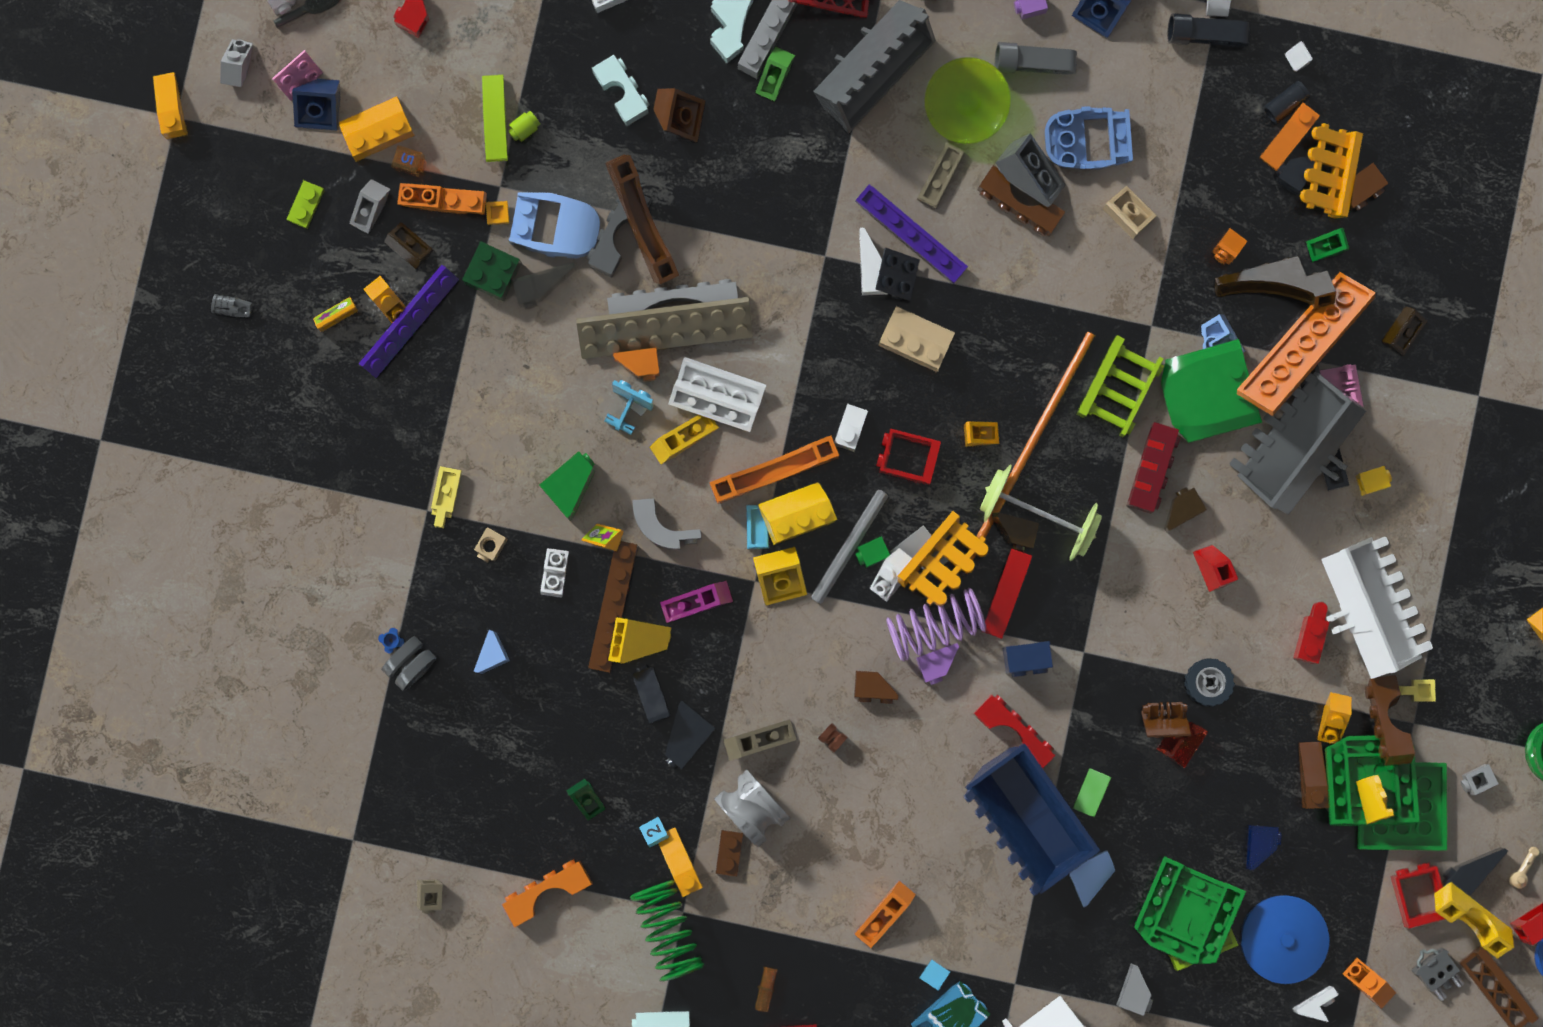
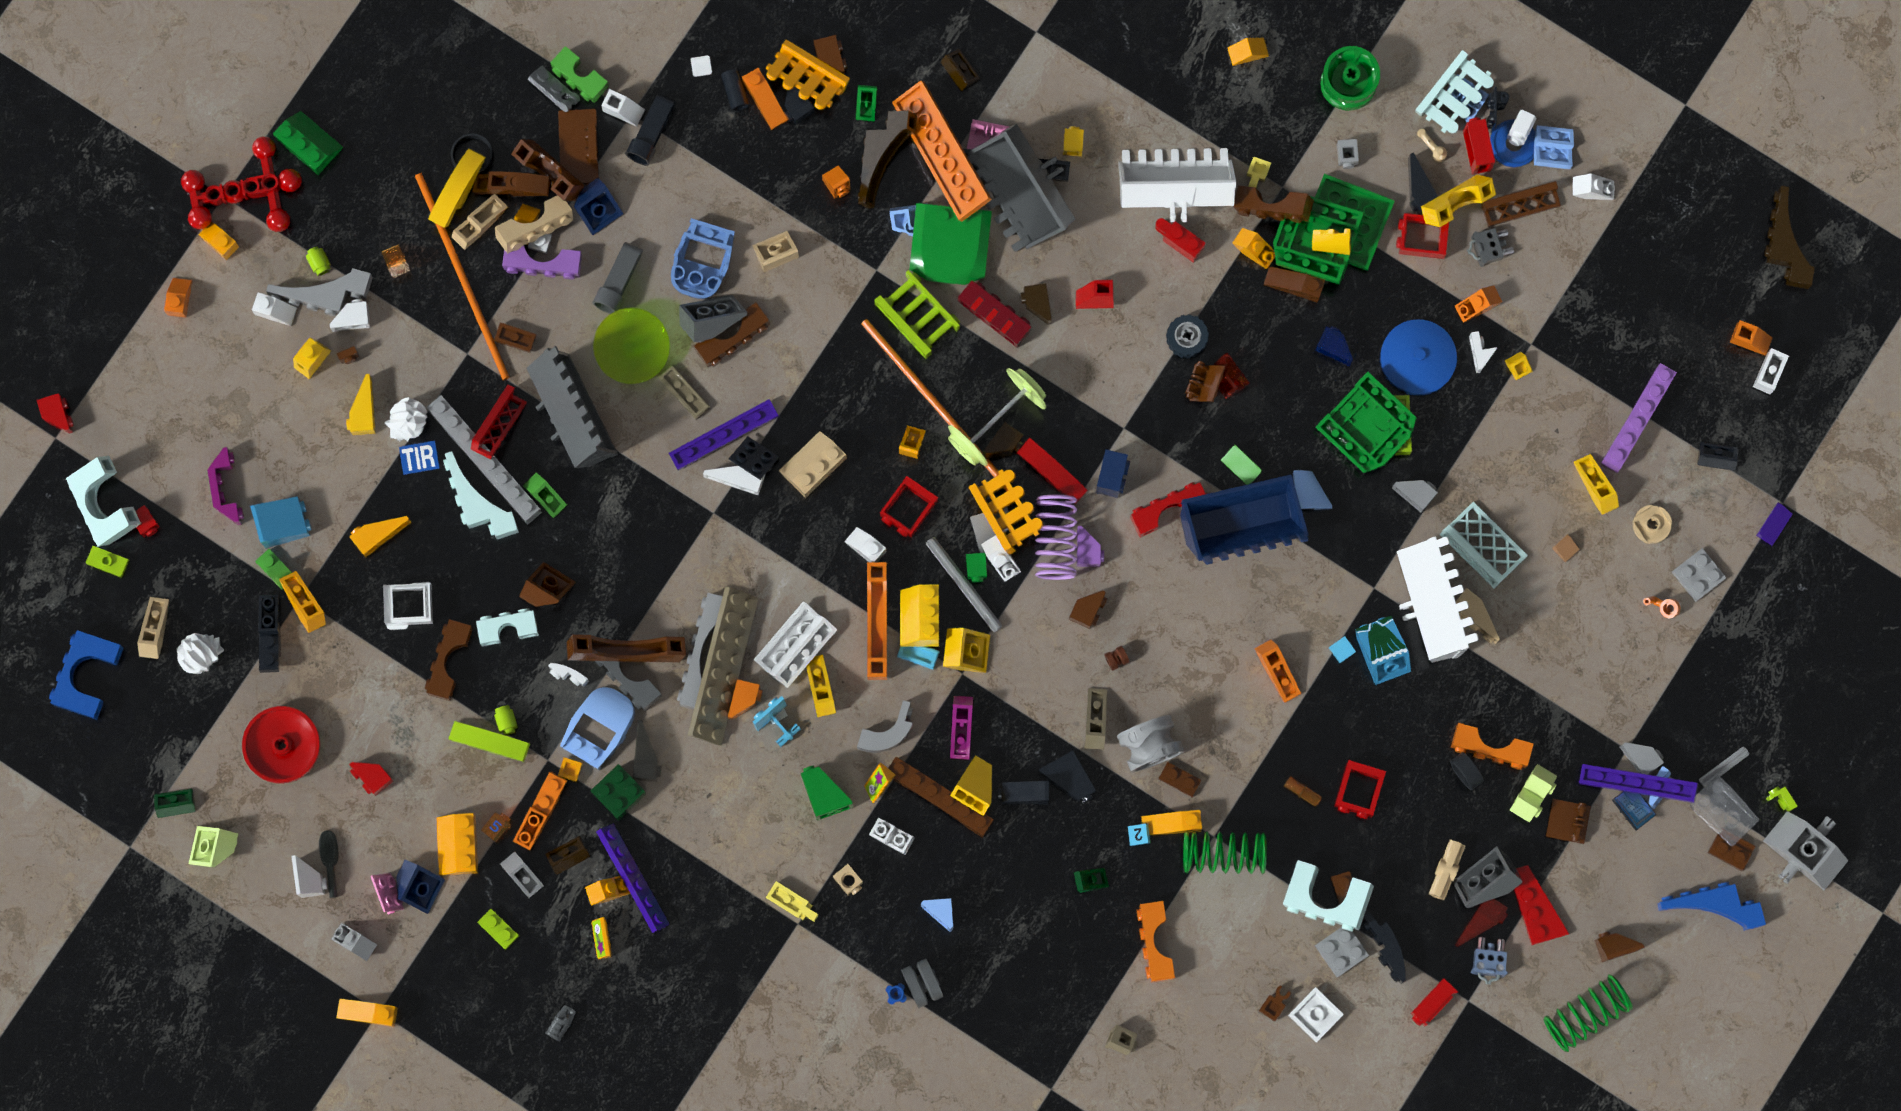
camera: 70 degrees left, 5 degrees down
none -> reddish brown arch [425,619,473,701]
none -> white slope [548,663,589,687]

